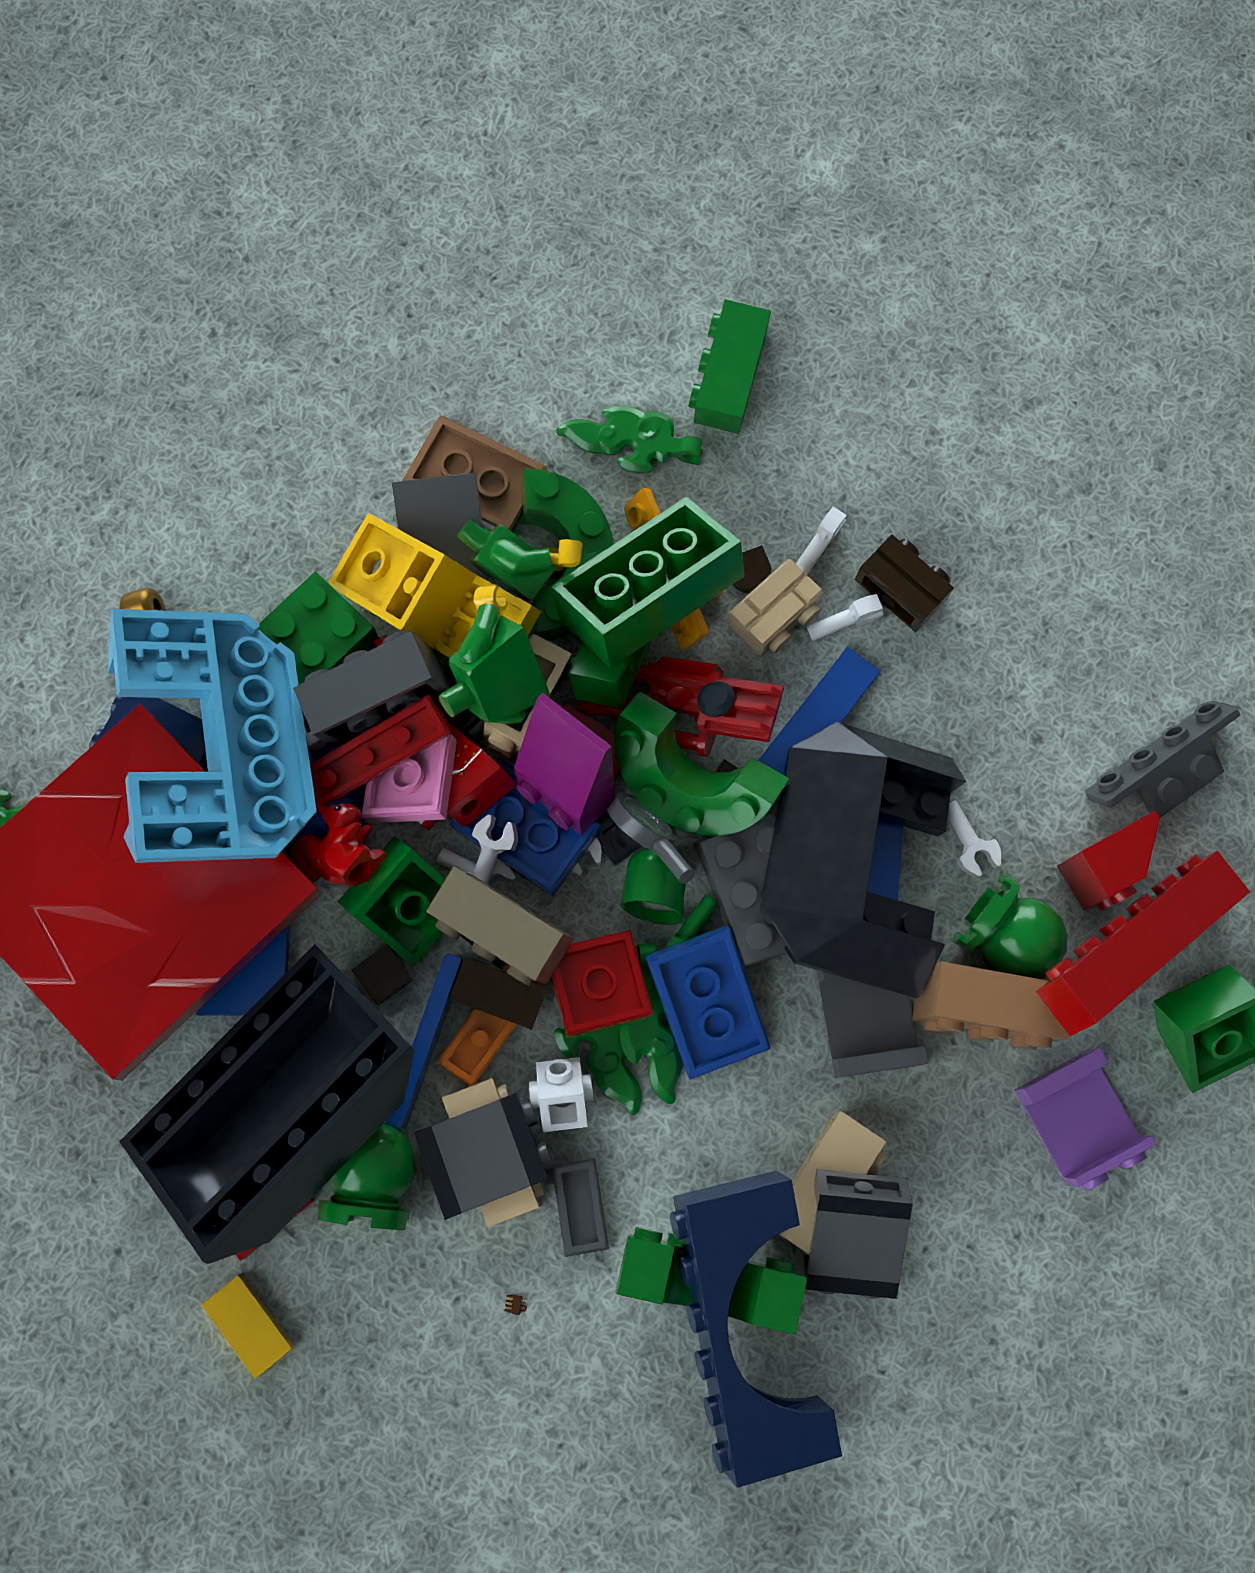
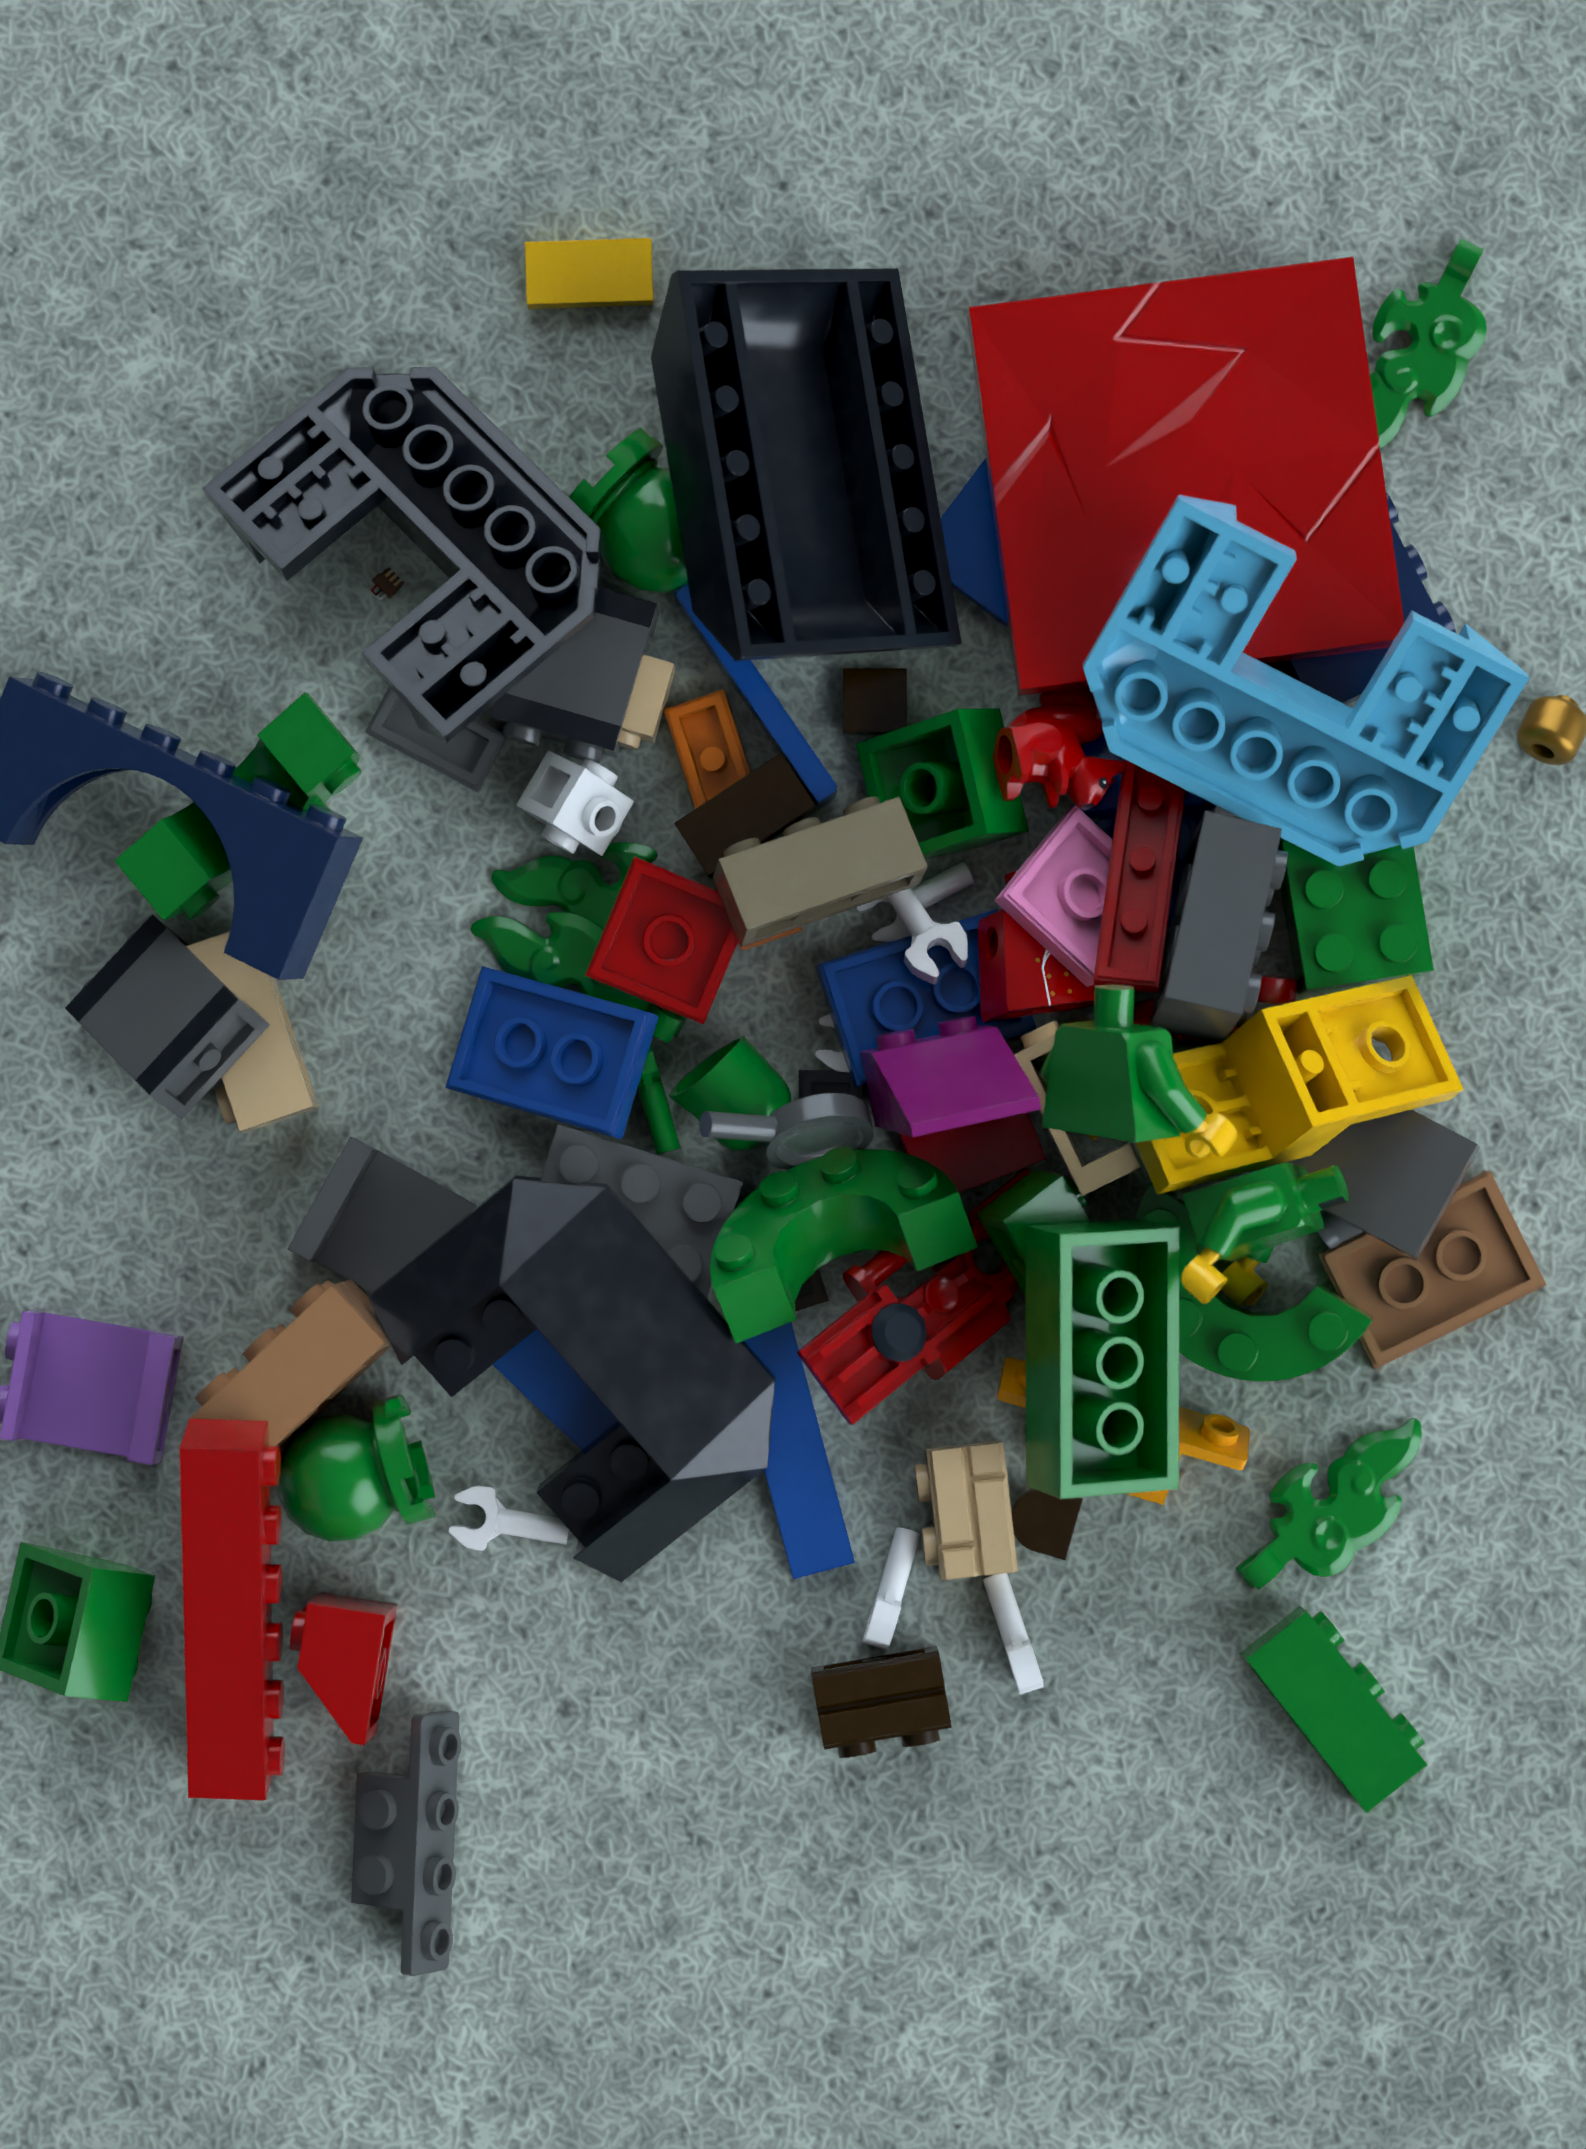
camera: 130 degrees right, 10 degrees up
none -> black slope [202,367,602,743]

